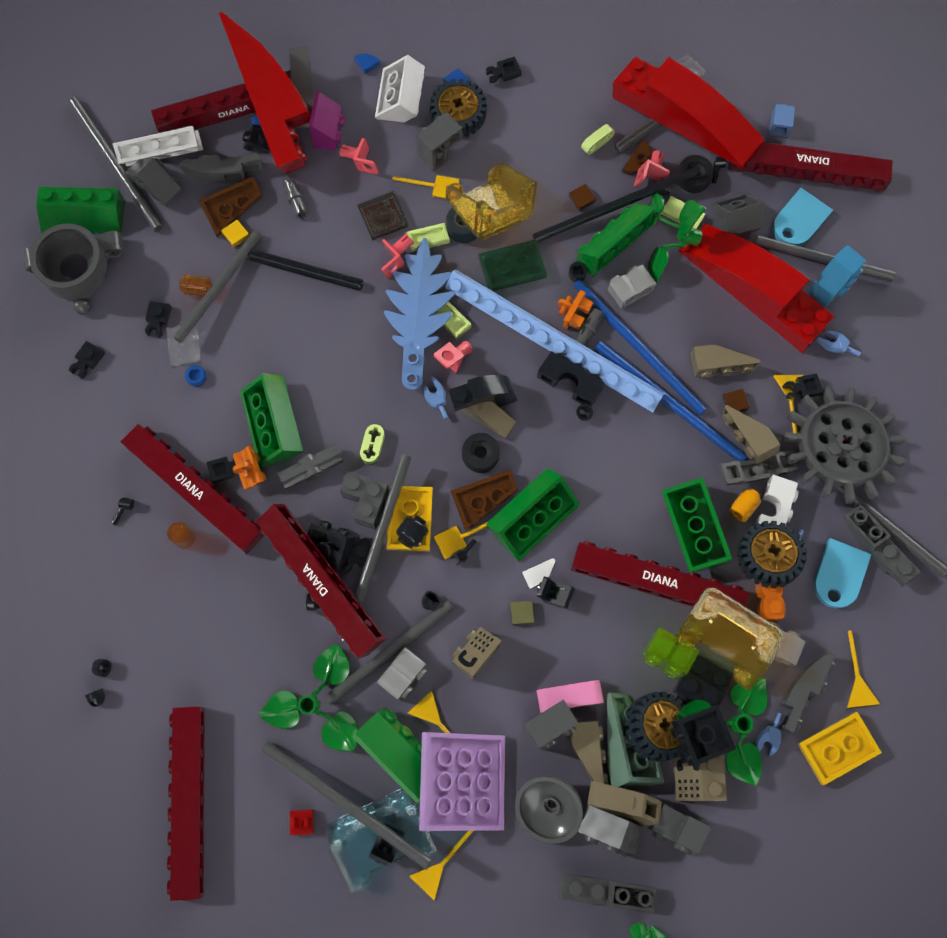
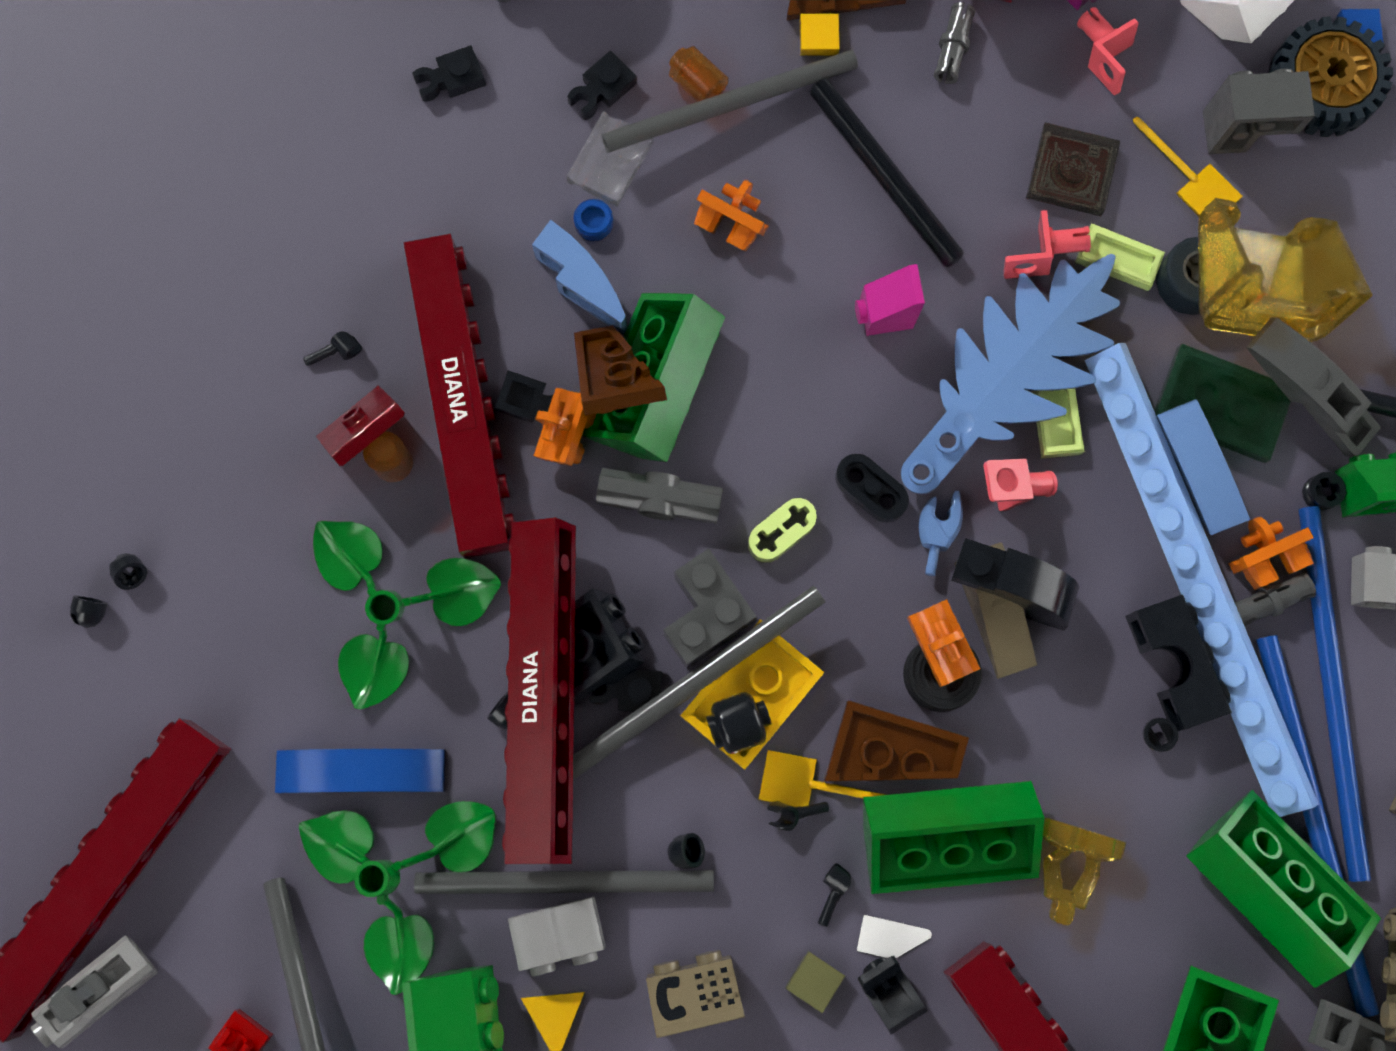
camera: 35 degrees right, 5 degrees up
none -> light grey piece [31,935,158,1049]
none -> blue slope [275,749,445,793]
none -> green plant [313,521,501,709]
none -> dark red plate [316,386,405,466]
none -> medium blue slope [532,220,627,335]
none -> reddish brown wing [574,325,667,416]
none -> orange hips [694,180,769,252]
none -> black hand [818,863,851,927]
none -> black plate [835,454,909,523]
none -> dark pink slope [855,264,925,336]
none -> orange hips [907,599,980,687]
none -> clear yellow piece [1043,817,1127,925]
none -> medium blue slope [1157,399,1250,535]
none -> green slope [1186,790,1381,988]
none -> dark grey slope [1246,317,1381,457]

